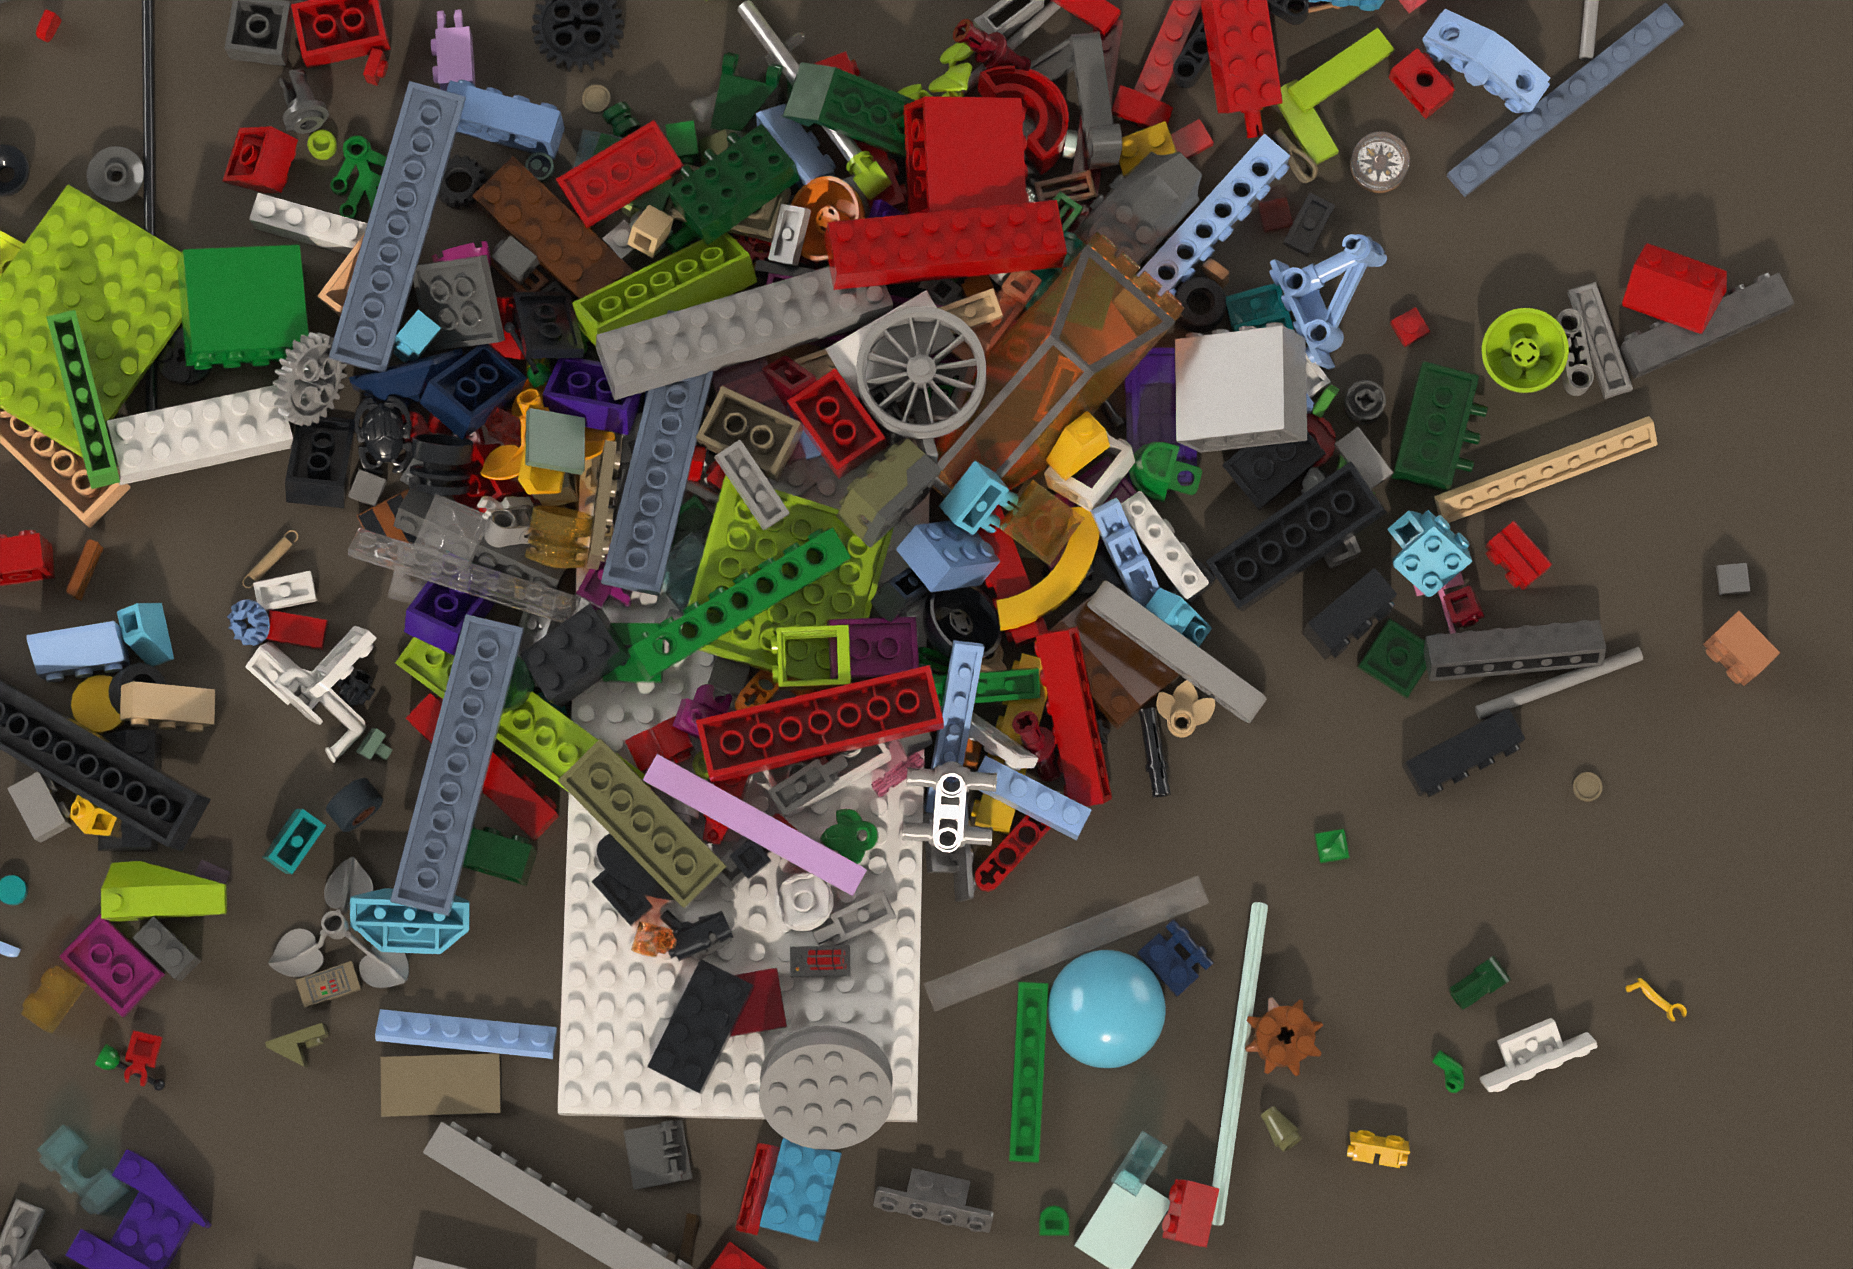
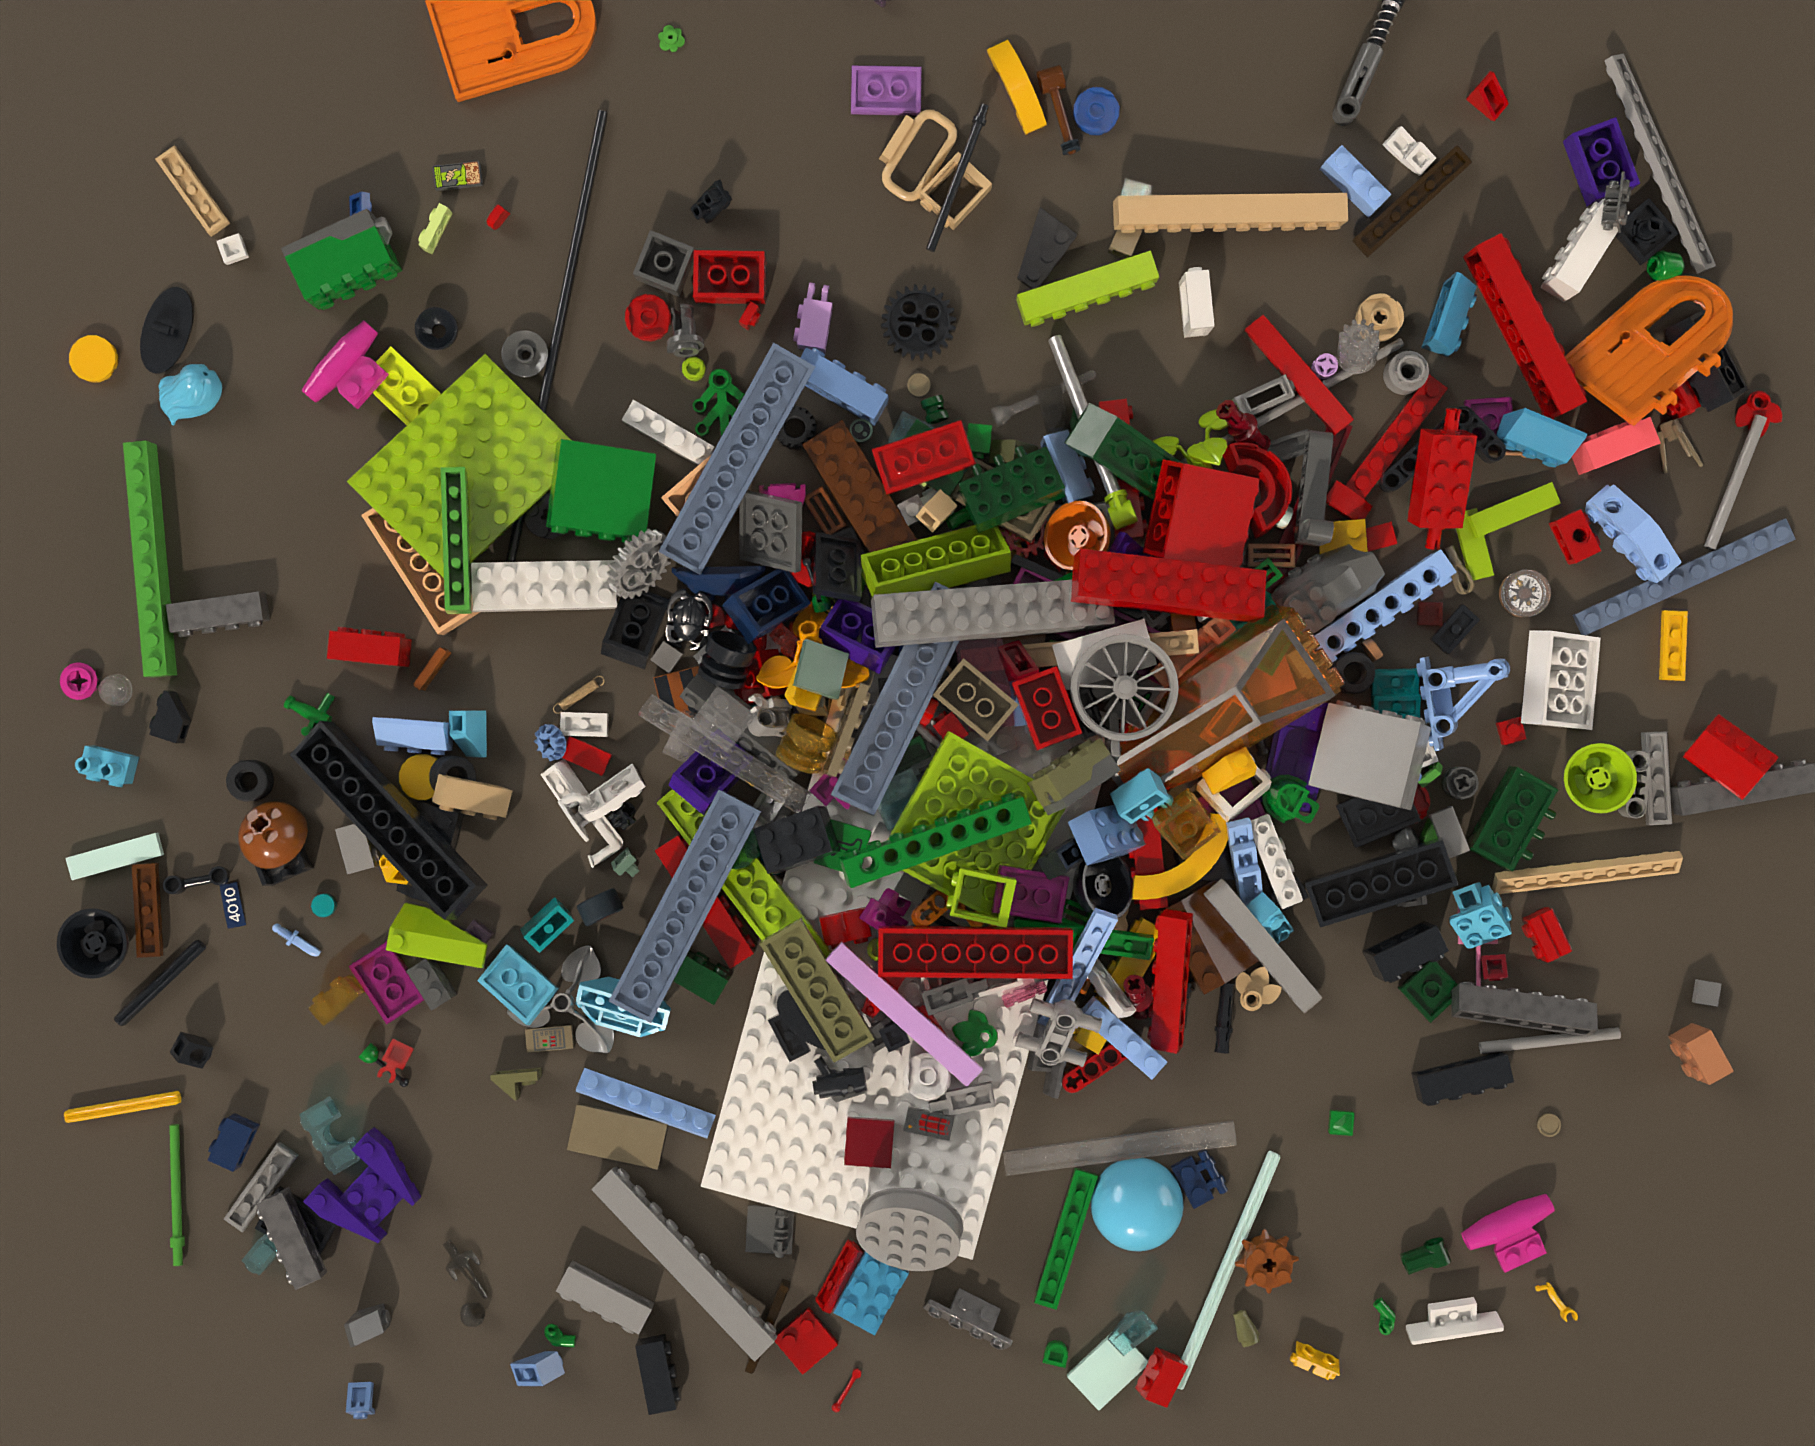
camera: 15 degrees right, 10 degrees up
red slope [223,126,298,193] -> none
medium azure slope [393,309,441,363] -> none
dark grey brick [492,235,539,285] -> none
clear orange piece [631,921,677,958] -> none
black piece [647,959,755,1094] -> none
dark green flag [710,52,783,132] -> none
light grey plate [714,440,790,531] -> none
light grey plate [768,203,811,267] -> none
none -> medium azure plate [477,944,559,1025]
none -> red tile [625,294,672,342]
none -> dark pink plate [1461,1194,1555,1273]
none -> white slope [1521,631,1601,730]
none -> yellow tile [1659,610,1688,681]

